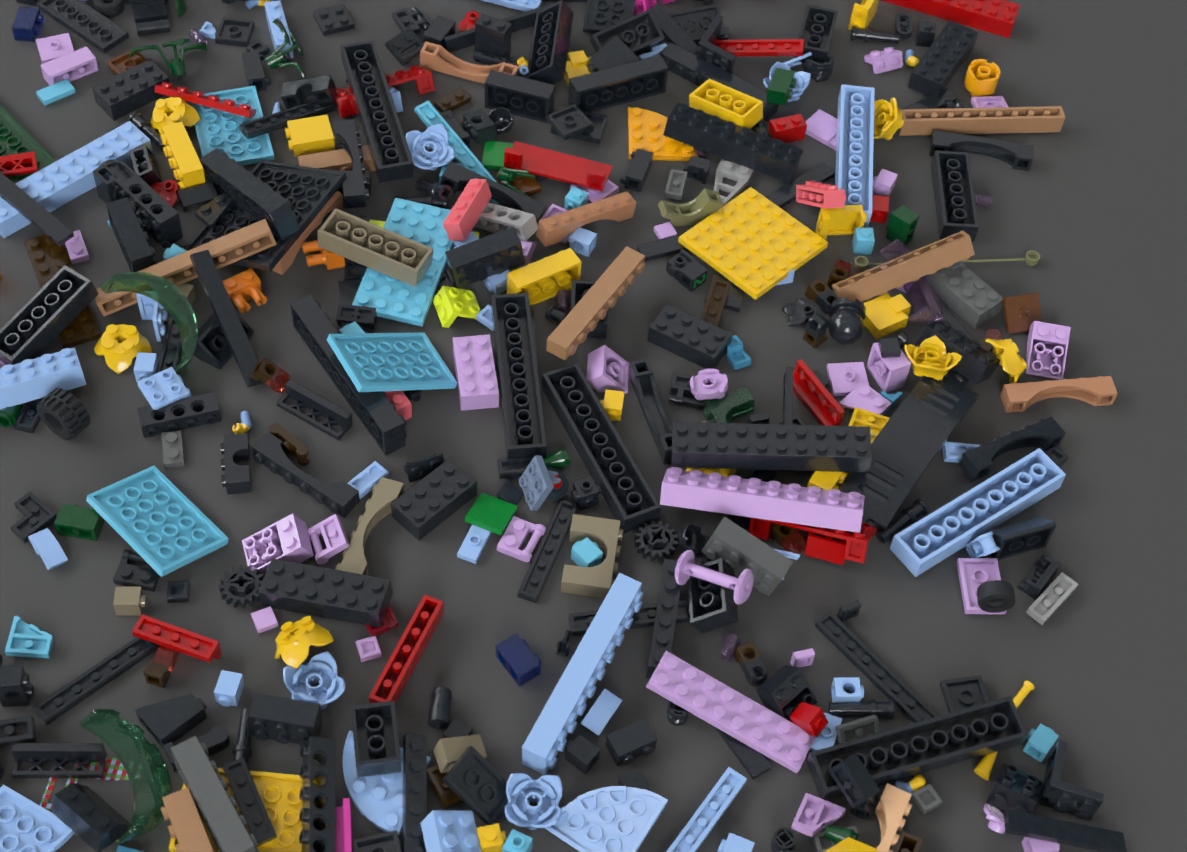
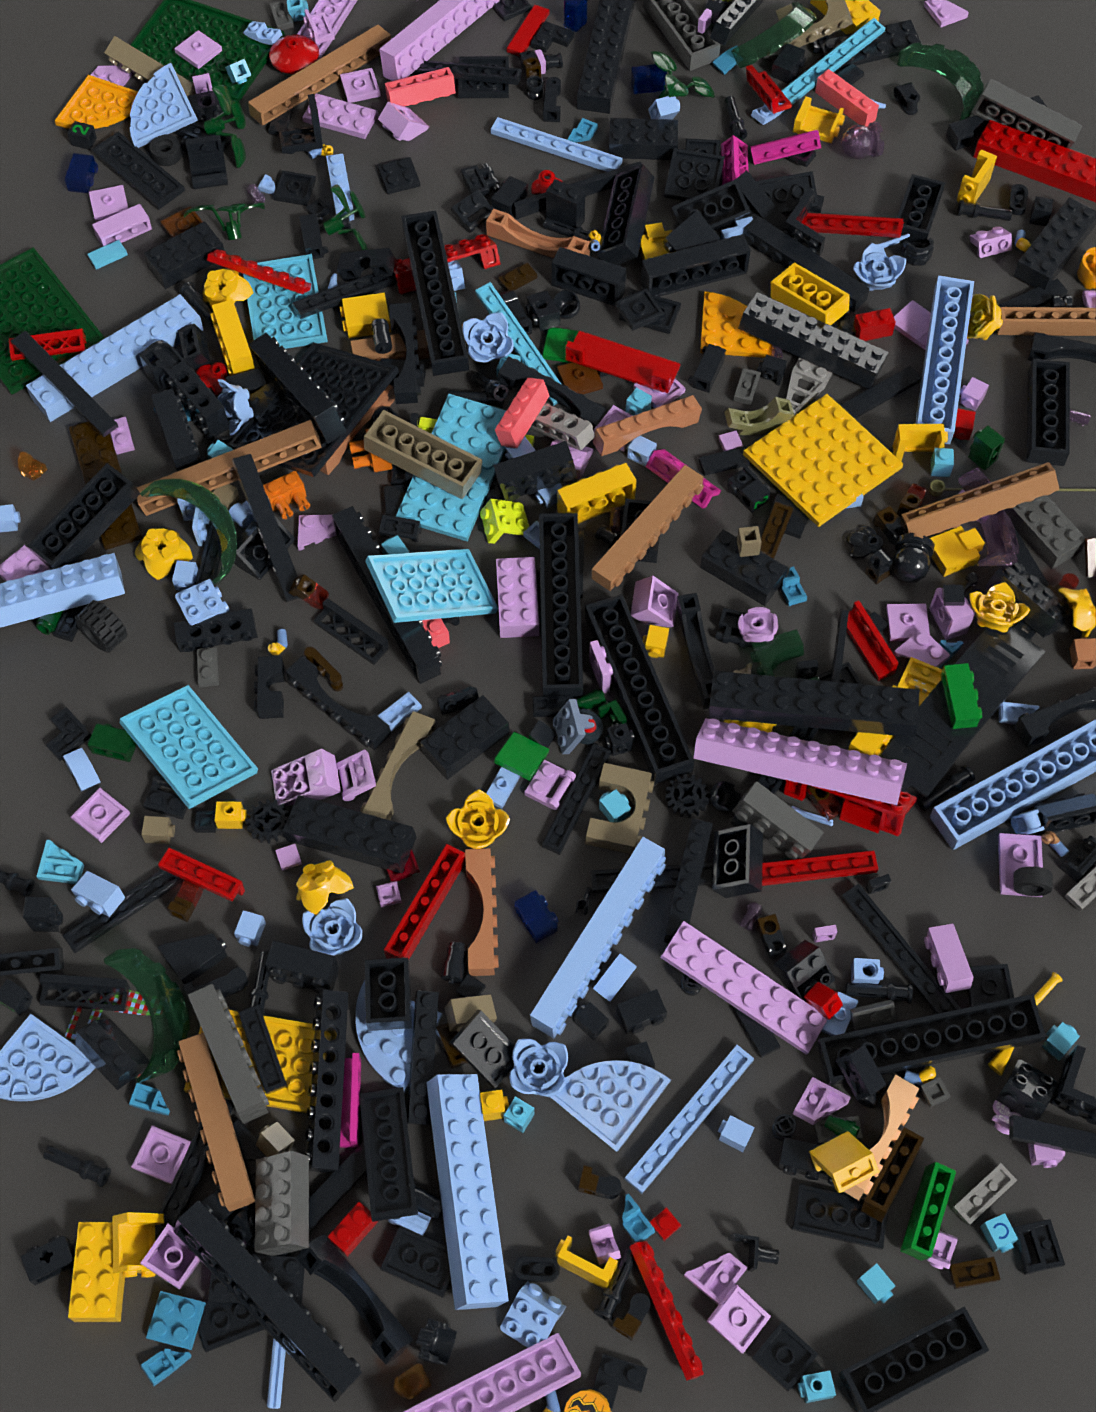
camera: 10 degrees right, 10 degrees up
dark green plant [498,167,535,198] -> none
lavender hose [675,550,754,604] -> none
dark green brick [767,68,797,106] -> none
coral brick [796,181,846,209] -> none
none -> lavender plate [71,788,130,843]
none -> light blue brick [71,871,125,917]
none -> yellow brick [215,802,247,829]
none -> light blue brick [217,379,253,436]
none -> light blue piece [228,500,254,528]
none -> lavender wing [298,515,336,550]
none -> black piece [371,318,392,354]
none -> yellow brick [446,789,510,849]
none -> nougat arch [465,849,499,976]
none -> lavender plate [589,640,613,693]
none -> dark green bracket [598,700,627,725]
none -> dark pink fence [645,449,721,509]
none -> dark tan brick [737,526,762,557]
none -> red plate [762,851,879,886]
none -> lavender brick [924,924,973,993]
none -> green brick [941,663,982,729]
none -> arm [1041,831,1069,857]

